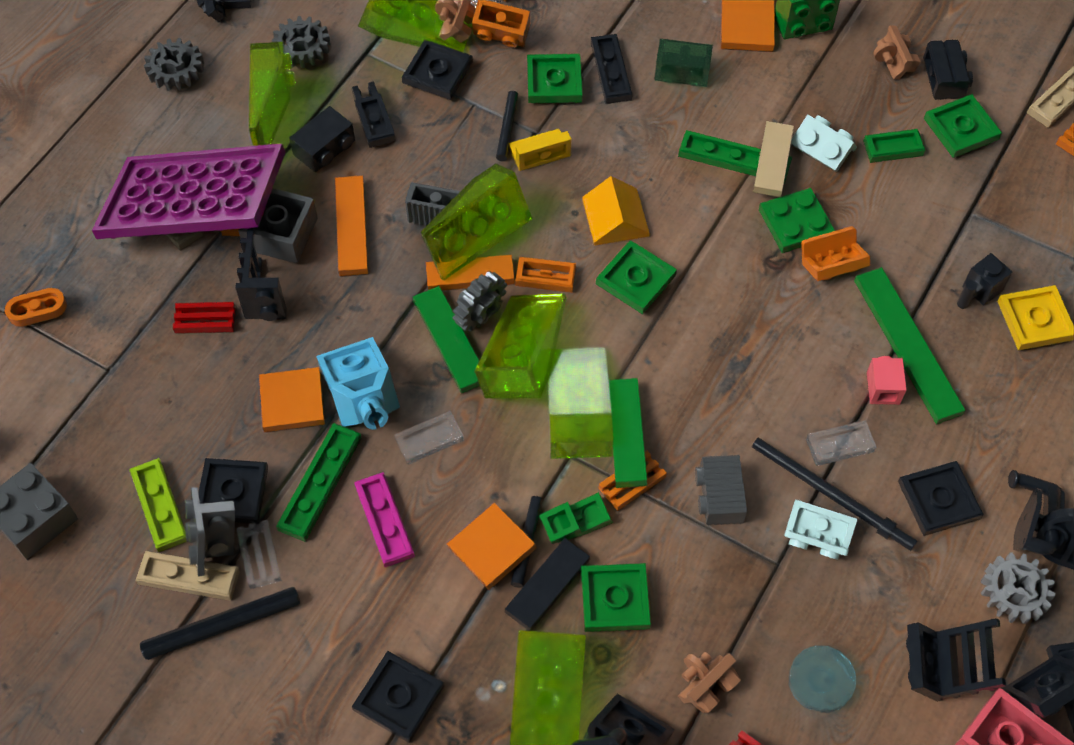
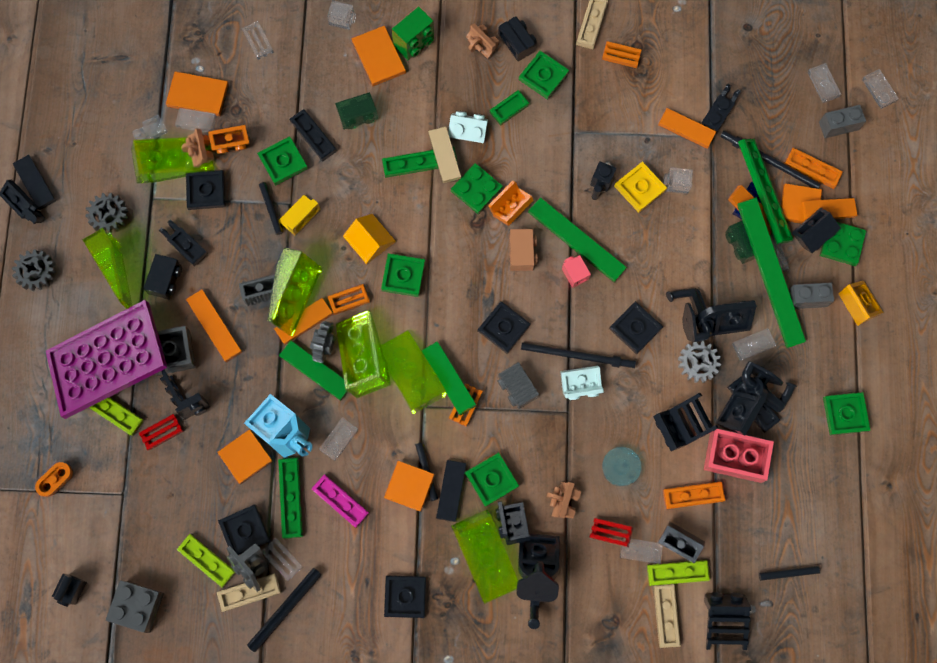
camera: 30 degrees left, 15 degrees up
green slope [539,492,613,544] -> none
clear plate [806,420,877,466] -> none
none -> lime tile [89,397,144,437]
none -> black tile [477,301,531,354]
none -> black bracket [496,501,530,545]
none -> nougat brick [509,229,537,271]

